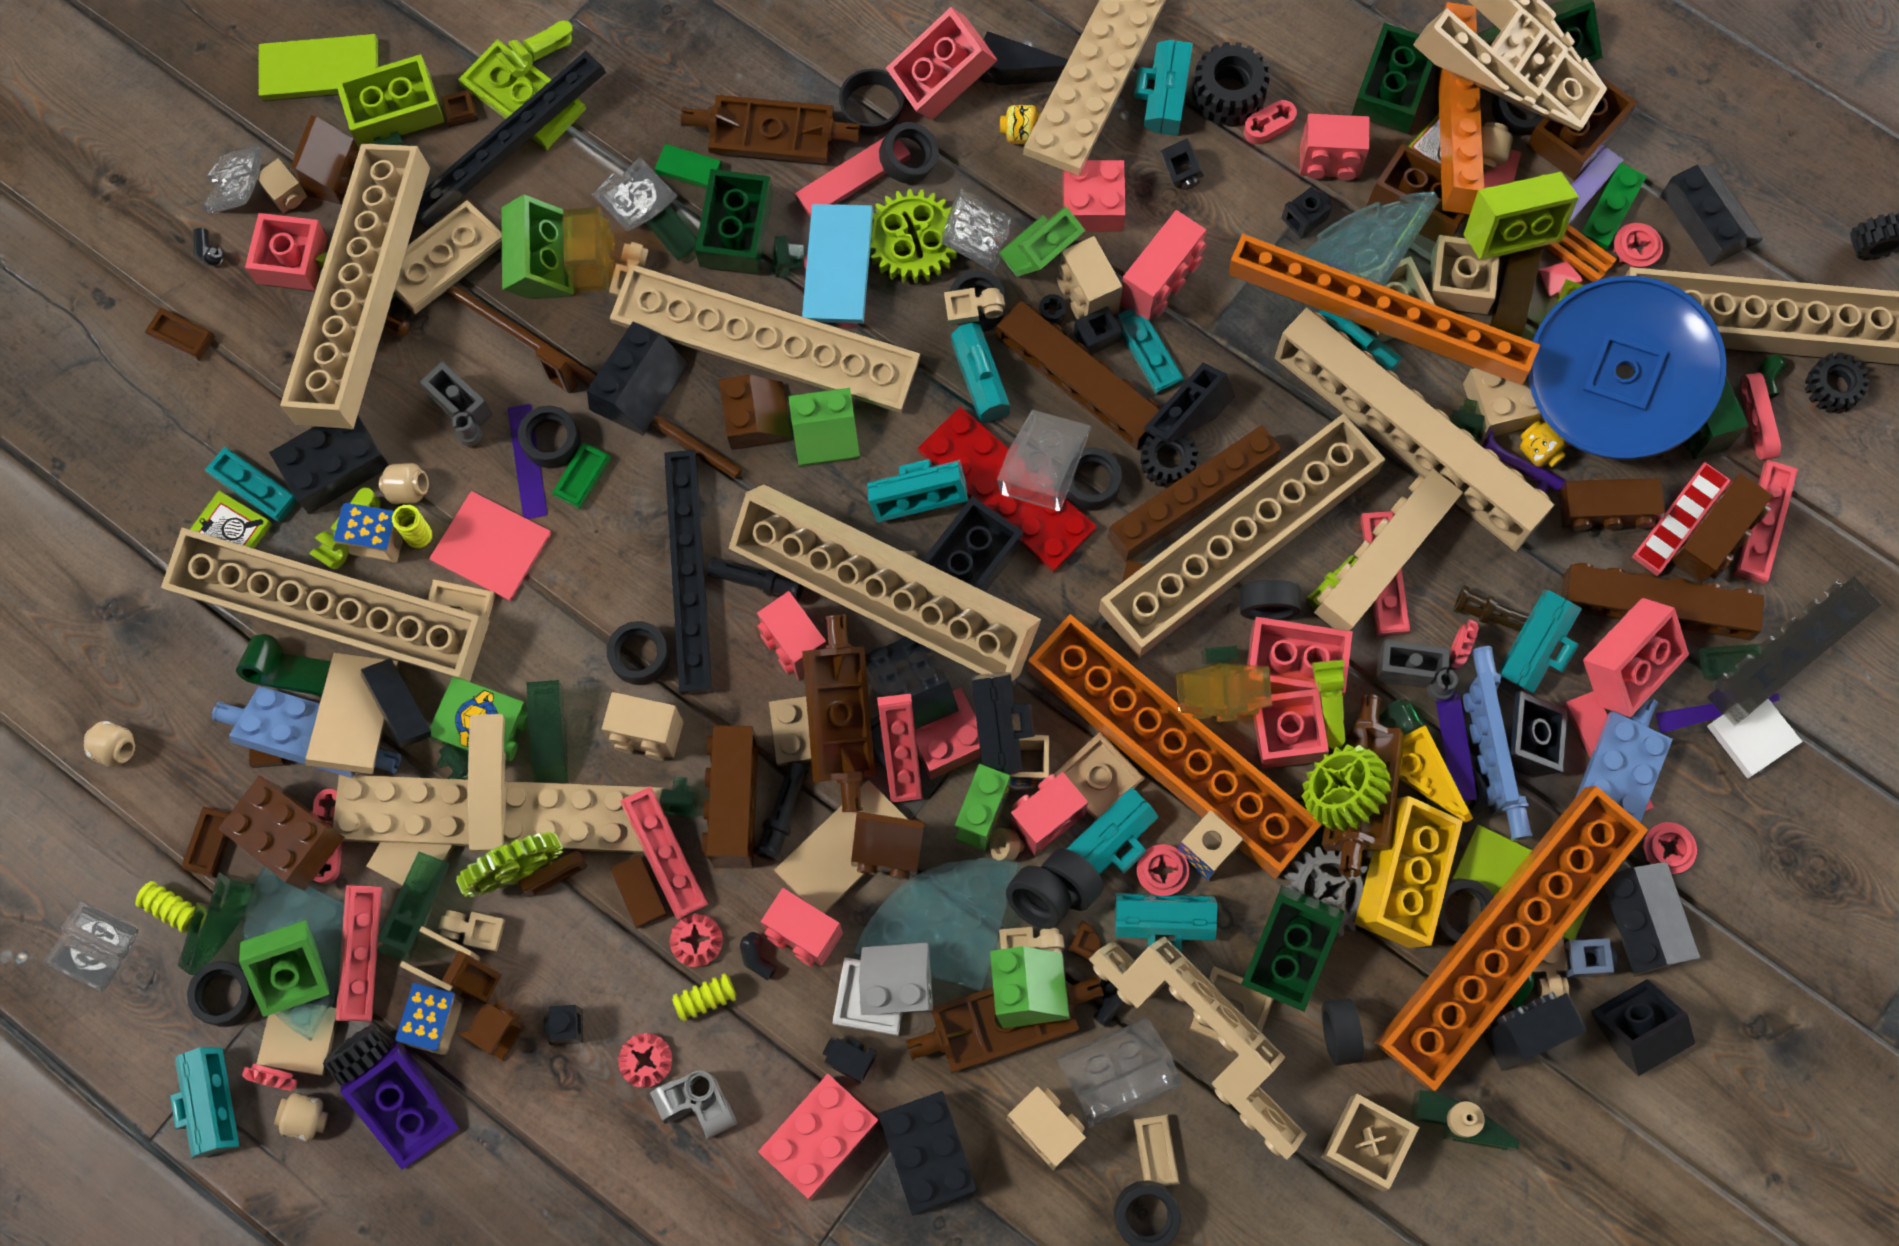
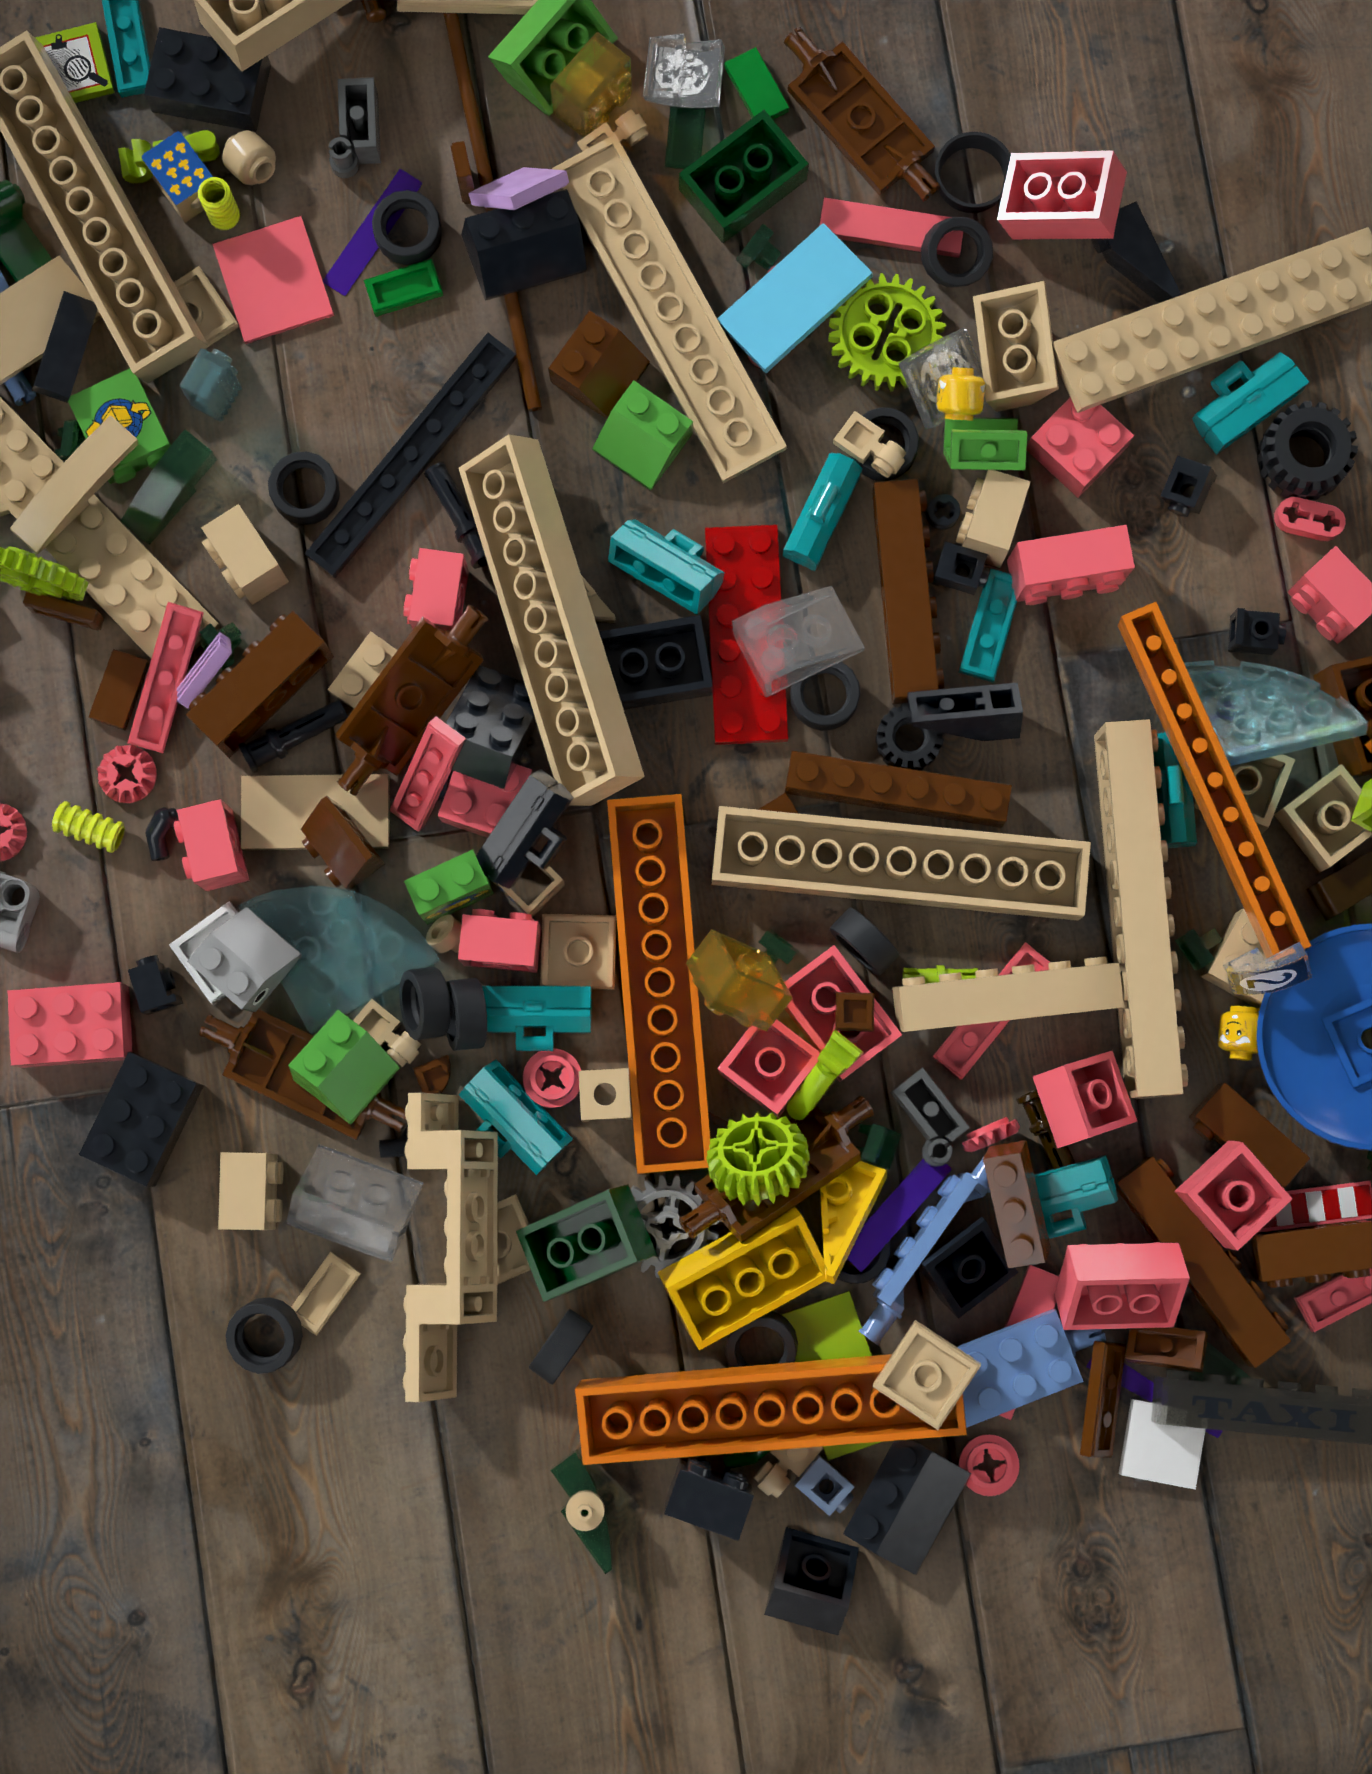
camera: 40 degrees right, 10 degrees up
yellow head [1000,105,1042,144] -> none
tan brick [1321,1094,1419,1192] -> none
dark purple piece [1482,431,1565,493] -> none
none -> lavender tile [177,632,232,708]
none -> clear light blue brick [179,348,242,421]
none -> lavender tile [468,167,569,210]
none -> reddish brown tile [835,992,874,1032]
none -> tan tile [872,1320,981,1430]
none -> yellow head [936,367,986,421]
none -> tan slope [973,281,1059,412]
none -> reddish brown brick [983,1140,1051,1268]
none -> coral brick [1033,1050,1138,1148]
none -> reddish brown tile [1080,1341,1126,1458]
none -> reddish brown plate [1125,1327,1208,1373]
none -> coral brick [1175,1141,1292,1251]
none -> slope [1223,942,1312,995]

